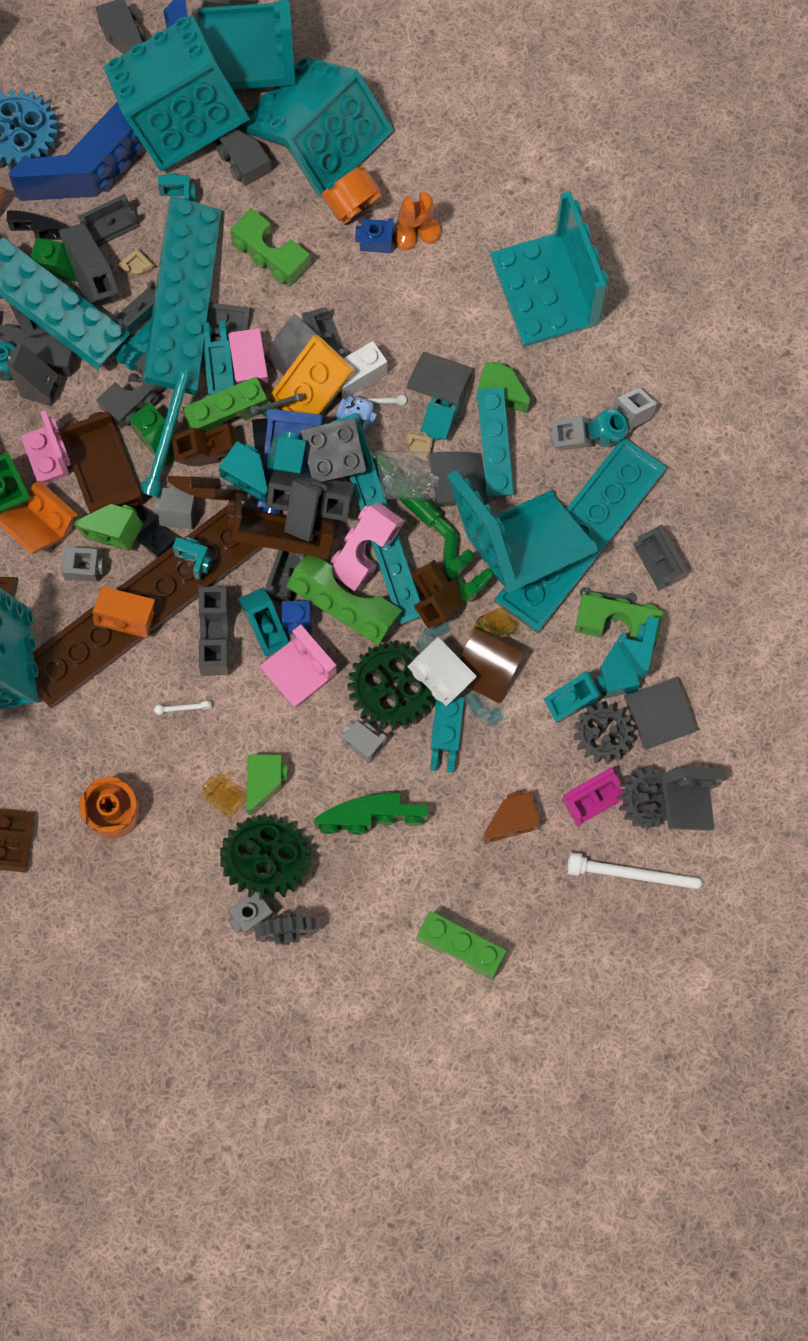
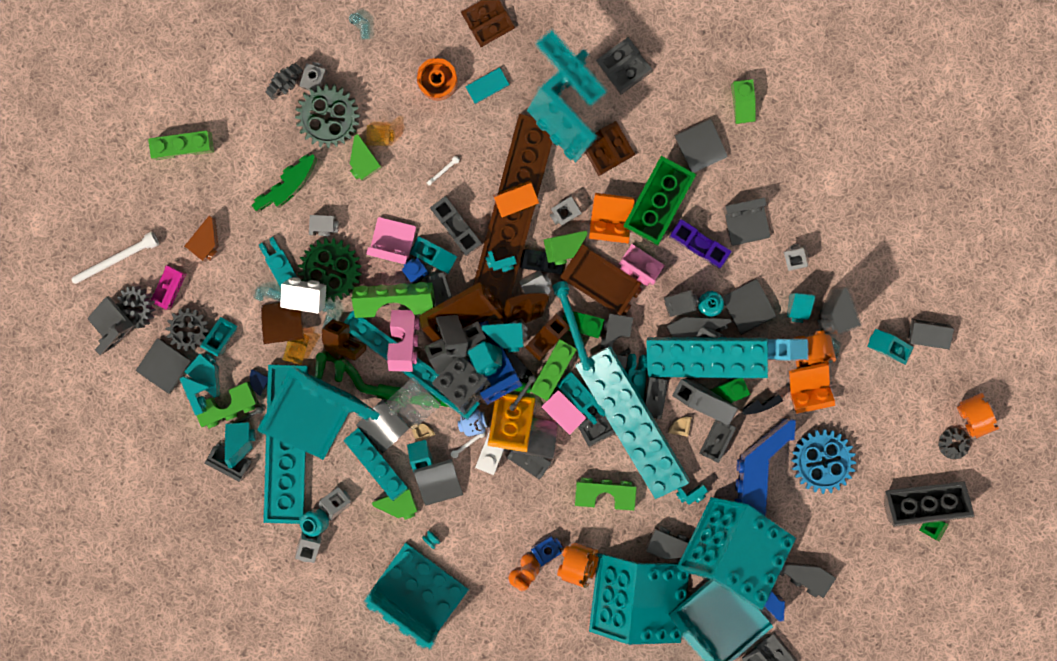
camera: 145 degrees right, 15 degrees up
none -> teal slope [225,422,256,468]
none -> dark blue tile [250,369,268,396]
none -> clear light blue arm [349,13,370,40]
none -> teal bush [422,530,441,549]
none -> teal tile [465,67,510,104]

